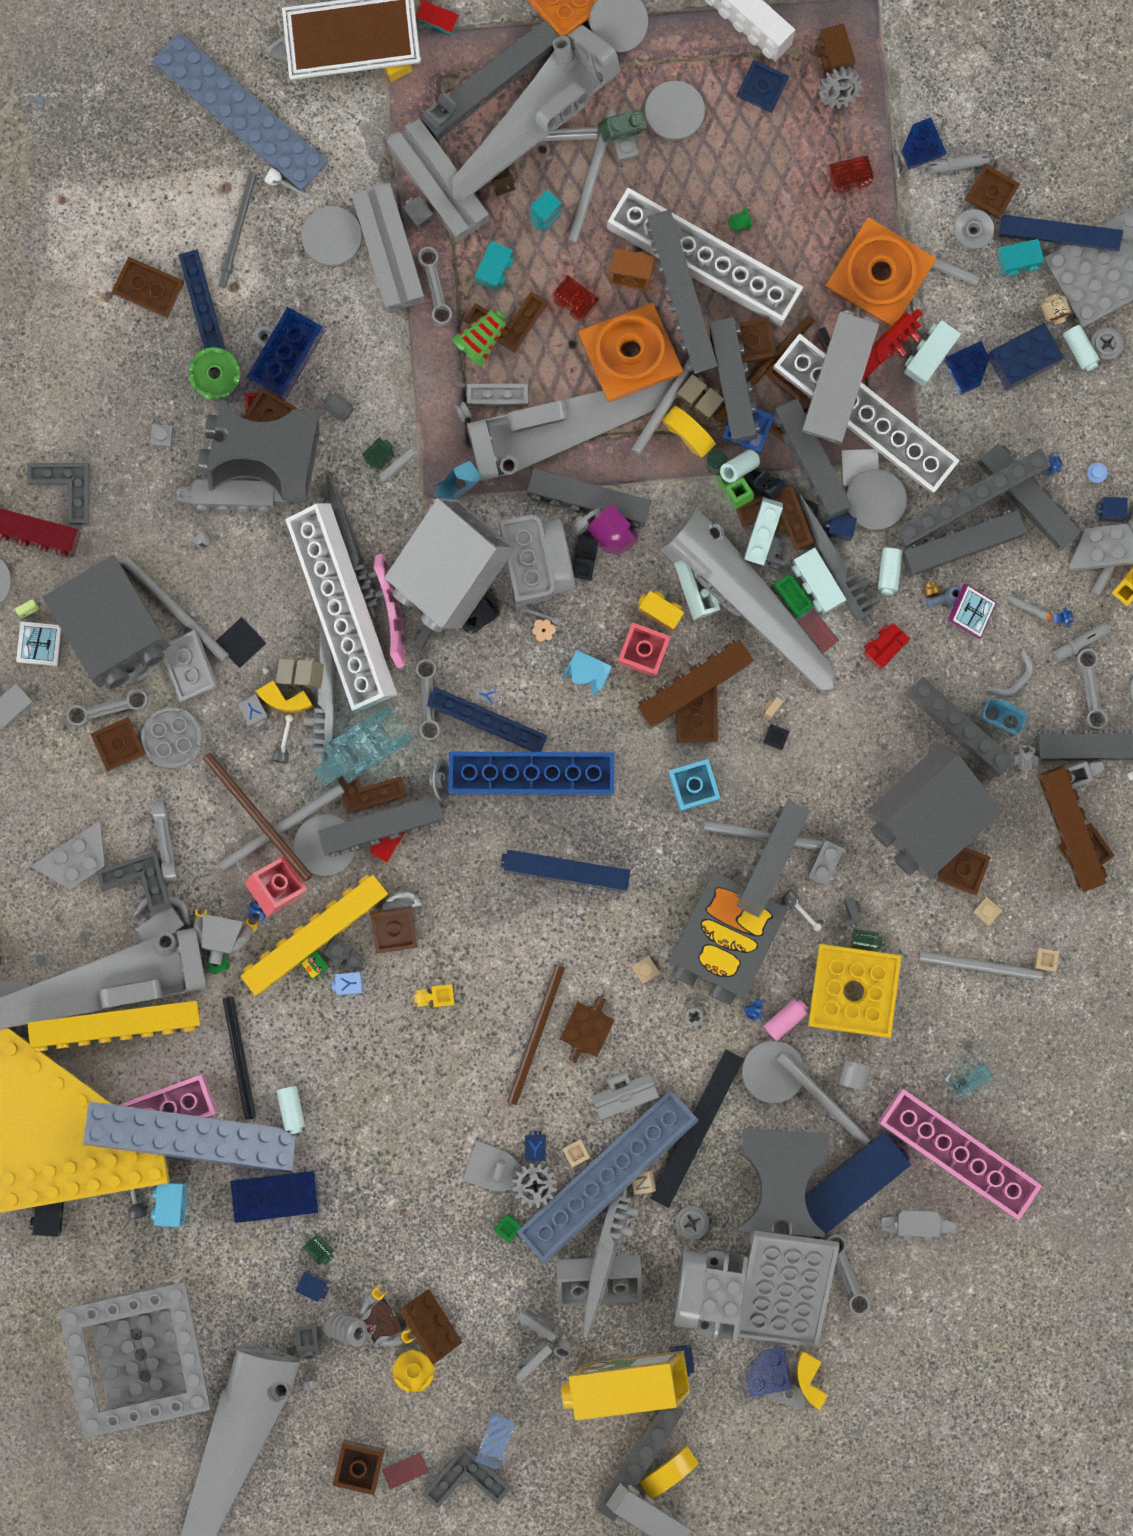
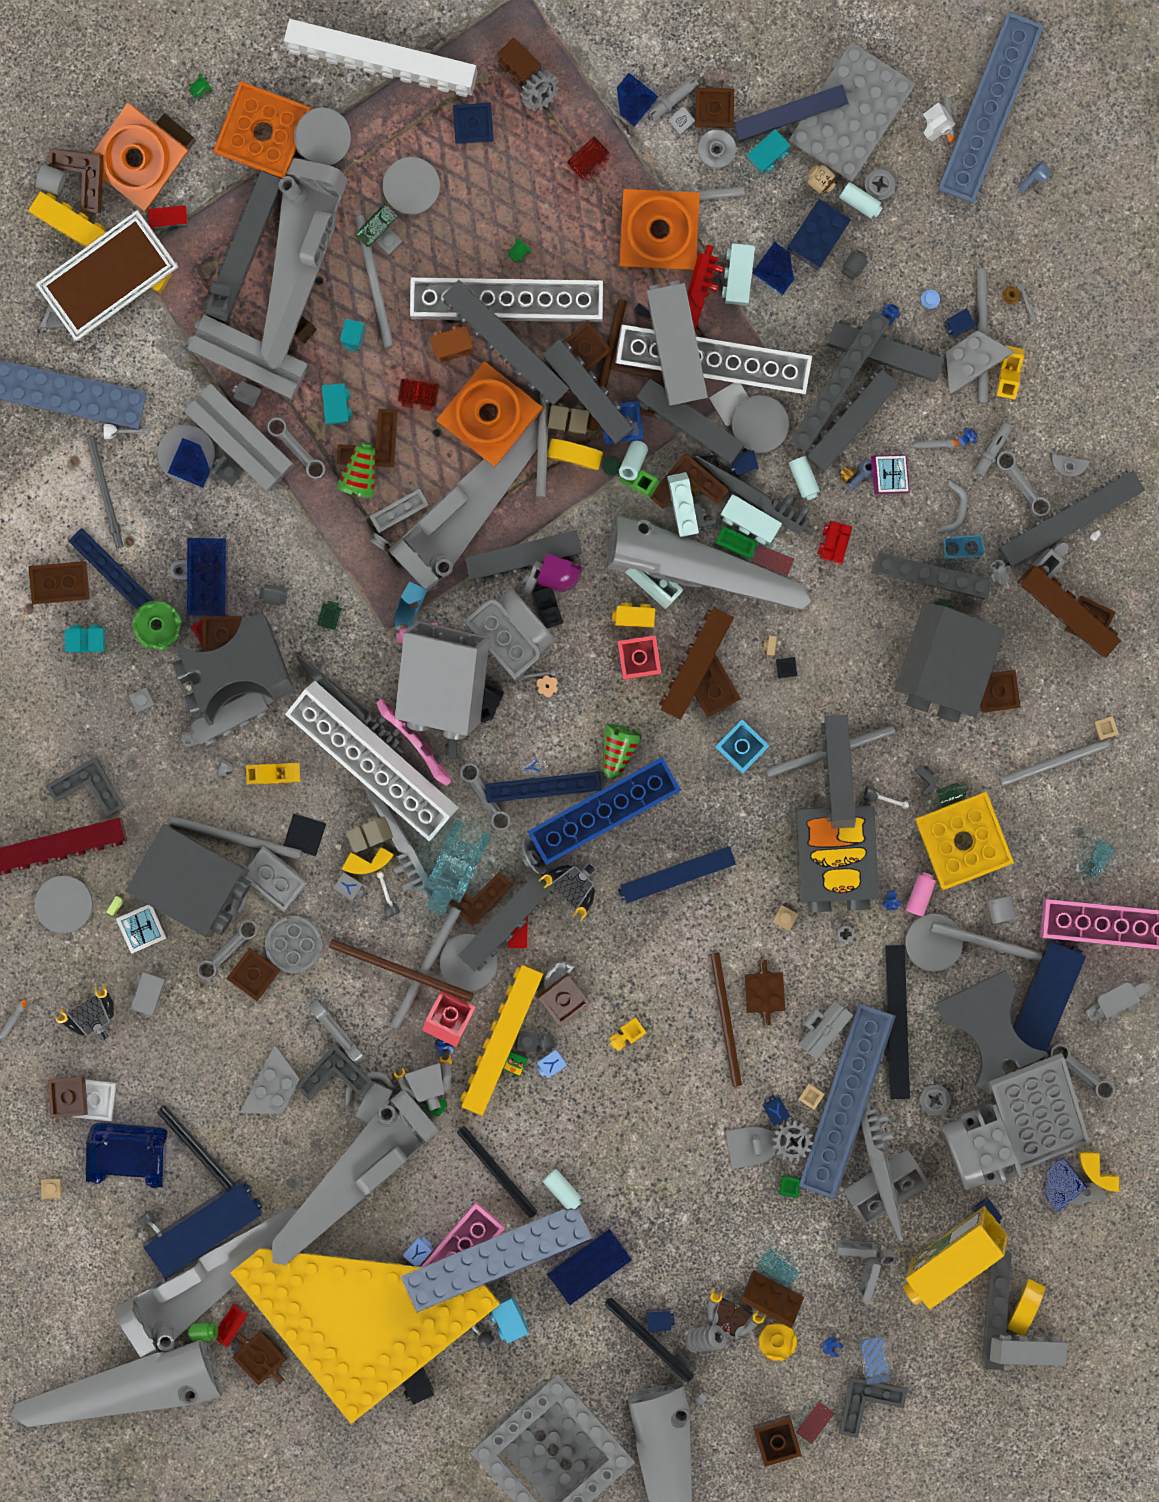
camera: 20 degrees left, 5 degrees up
yellow brick [27,1001,200,1052] -> none
clear green brick [302,1233,335,1266] -> none
light grey plate [379,449,414,481] -> none
light grey axle [540,127,598,142] -> none
medium azure piece [561,650,612,696] -> none
tan tile [632,1170,656,1195] -> none
black slope [744,468,787,499] -> none
light grey plate [808,839,844,885] -> none
tan plate [972,897,1002,926] -> none
none -> teal brick [65,625,106,653]
none -> clear blue plate [168,438,211,488]
none -> dark grey bracket [212,456,243,486]
none -> yellow brick [246,763,300,785]
none -> light blue brick [403,1236,433,1266]
none -> torso [538,863,596,921]
none -> bright green cone [603,724,642,779]
none -> black axle [605,1298,694,1383]
none -> light grey slope [668,106,695,135]
none -> clear light blue slope [758,1249,800,1288]
none -> blue plate [822,1336,844,1357]
none -> dark grey brick [841,250,868,280]

